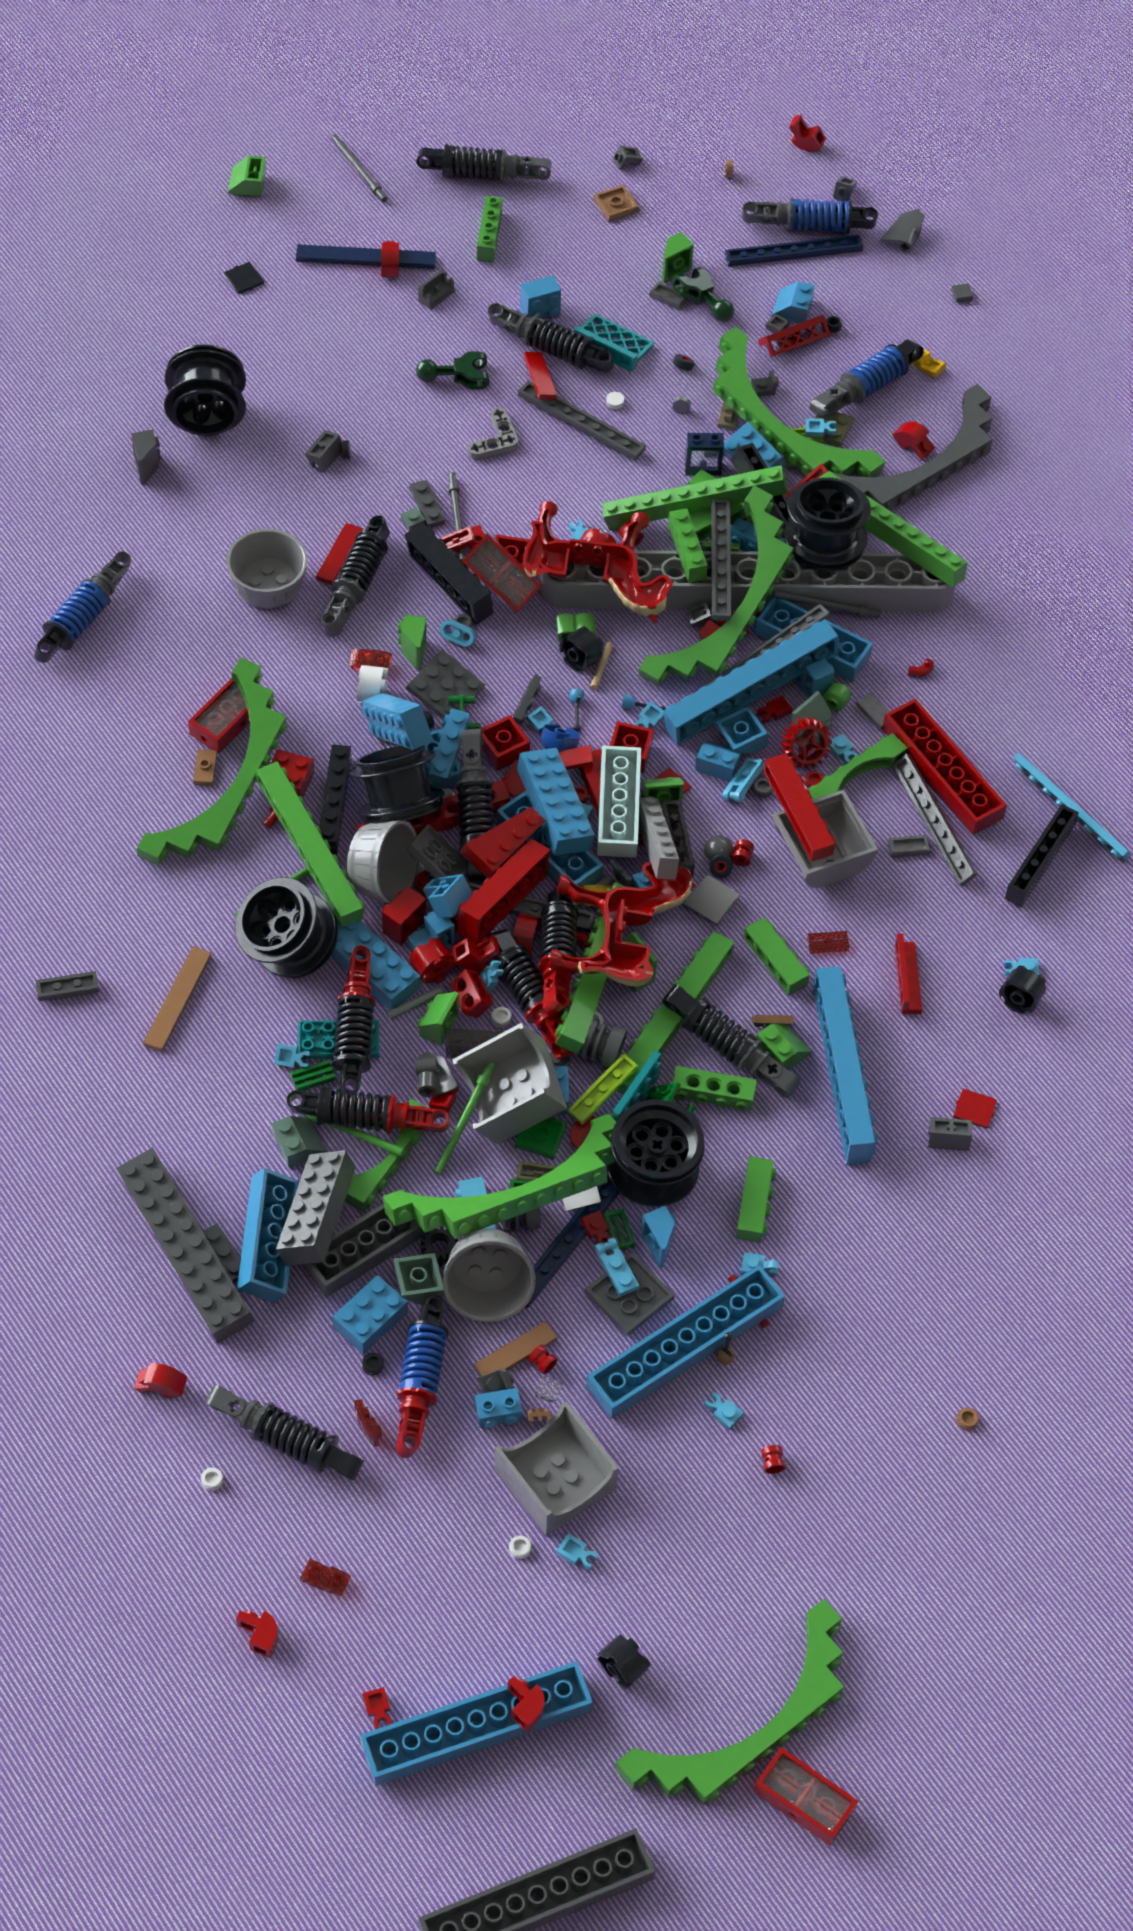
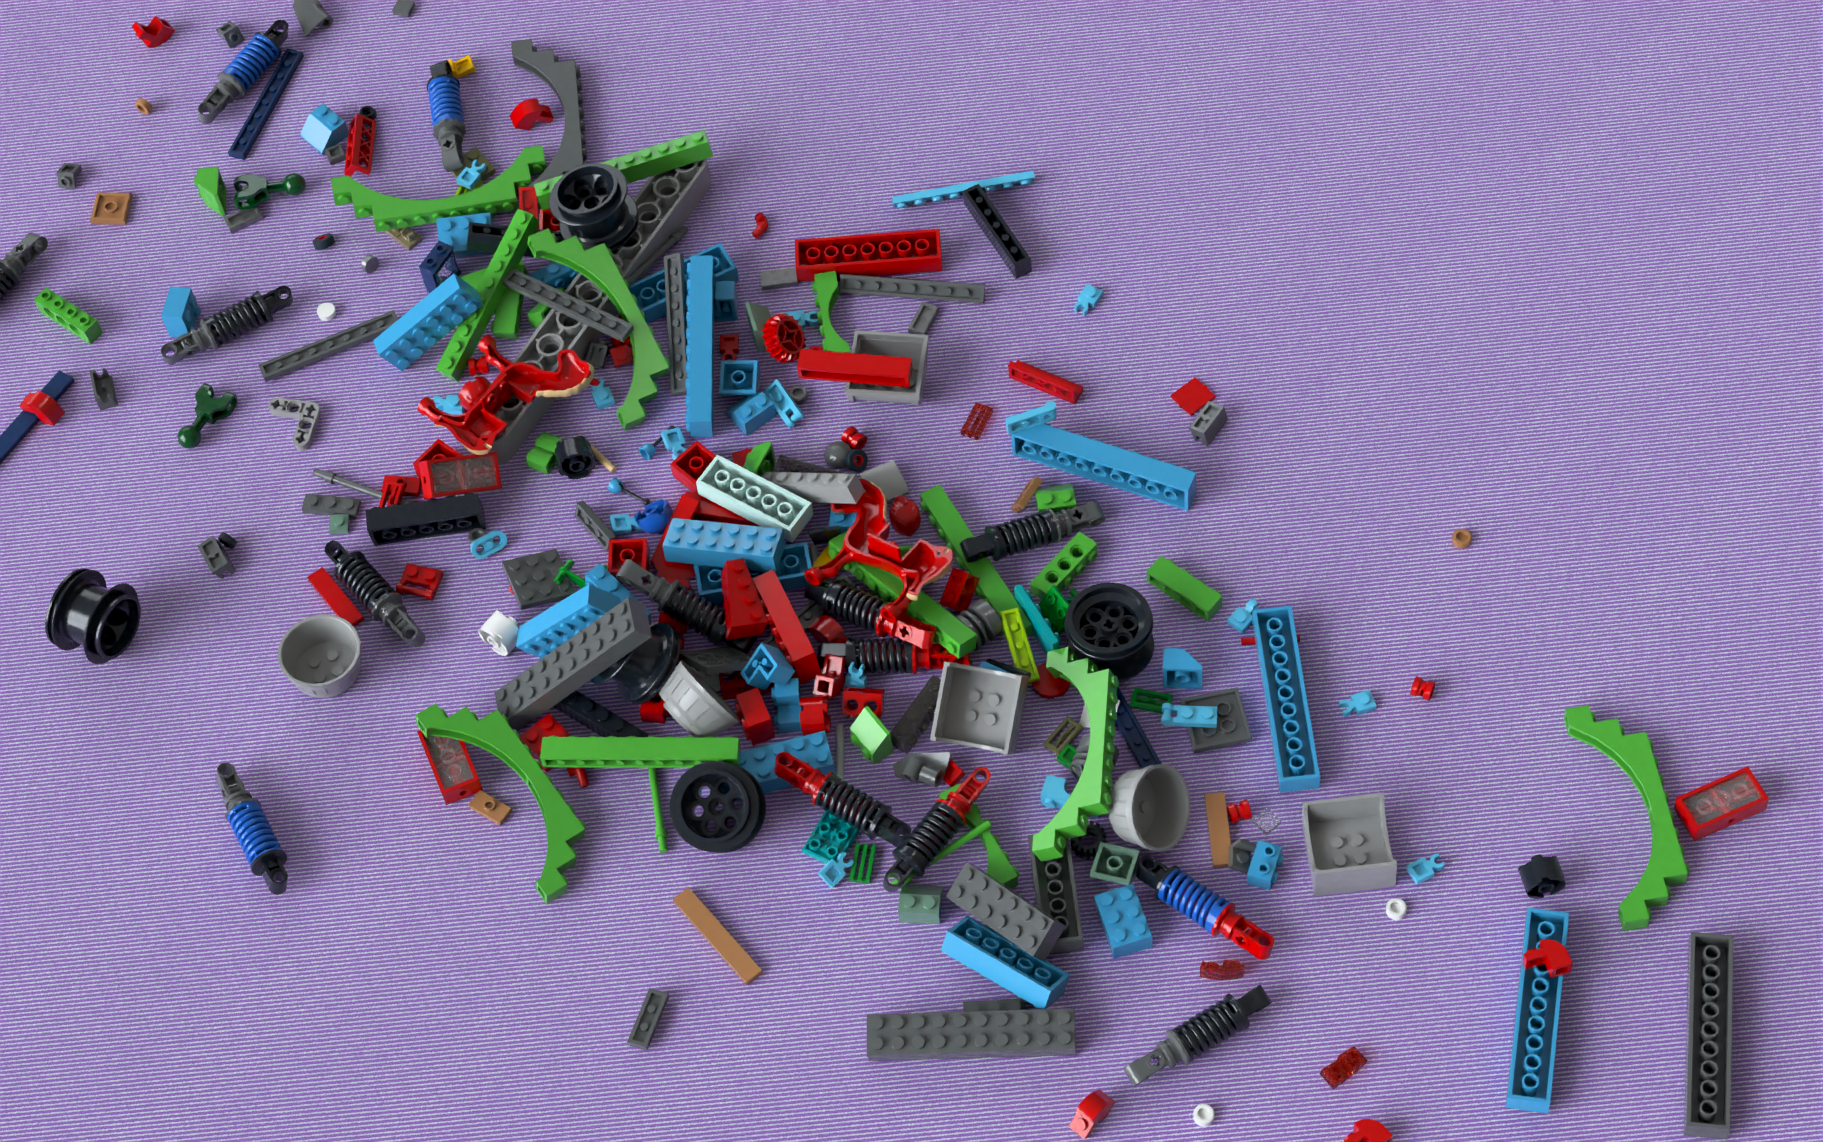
camera: 50 degrees left, 0 degrees up
dark grey slope [131,430,161,485] -> none
clear red slope [349,649,392,671] -> none
black tile [362,1353,384,1376] -> none
red plate [362,1687,391,1730] -> none
bright green slope [398,614,427,670] -> none
bright green bar [434,1062,496,1174] -> none
white tile [491,1007,512,1028] -> none
green tile [515,1117,567,1160] -> none
red tile [524,352,557,400] -> none
medium nougat tile [527,1408,551,1422] -> none
teal fence [574,313,655,372] -> none
red plate [580,1210,611,1245] -> none
bright green brick [668,508,708,583] -> none
medium nougat hinge [717,1332,734,1365] -> none
bright green brick [743,917,810,996] -> none
dark grey bracket [751,370,779,397] -> none
bright green head [823,682,851,711] -> none
black brick [999,965,1046,1014] -> none
none -> dark azure brick [373,274,483,371]
none -> red plate [396,563,444,601]
none -> dark grey brick [495,597,652,731]
none -> medium azure plate [591,378,615,410]
none -> red hair [889,495,921,537]
none -> red brick [939,568,980,612]
none -> black bar [986,658,1031,679]
none -> medium azure plate [1005,401,1057,435]

